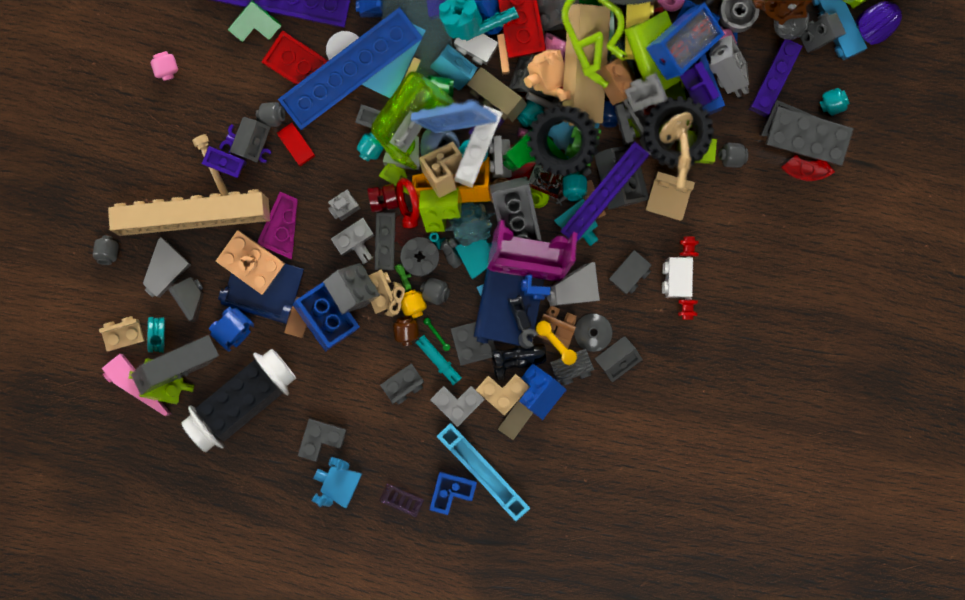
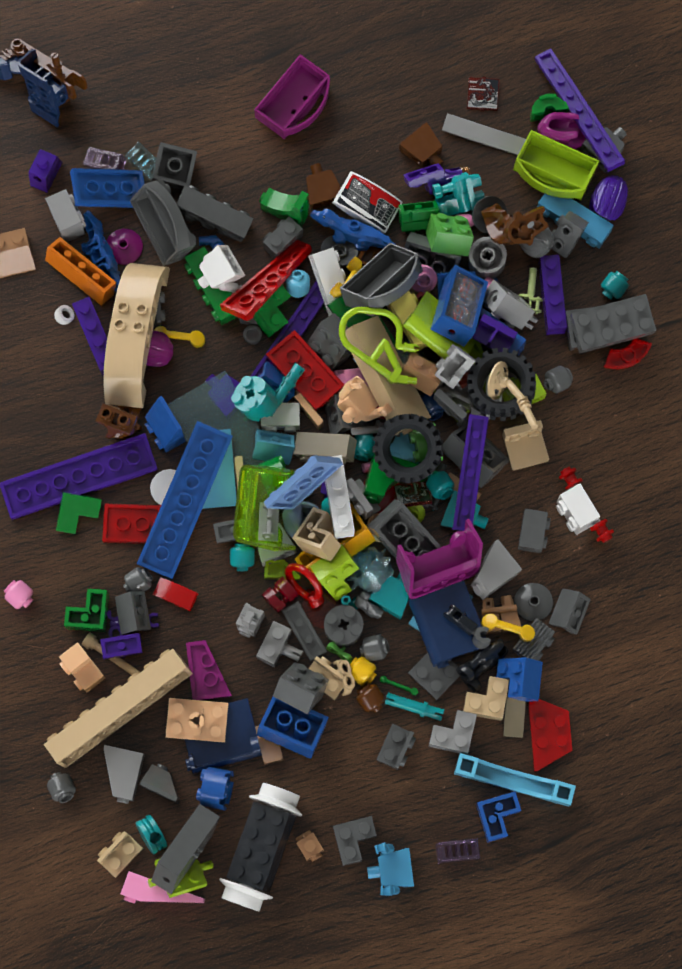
camera: 30 degrees left, 10 degrees down
blue bracket [521,275,550,300] -> none
none -> light nougat brick [59,642,105,692]
none -> green brick [64,589,109,632]
none -> medium nougat brick [295,830,324,862]
none -> yellowish green piece [519,268,543,314]
none -> red wing [528,699,572,772]

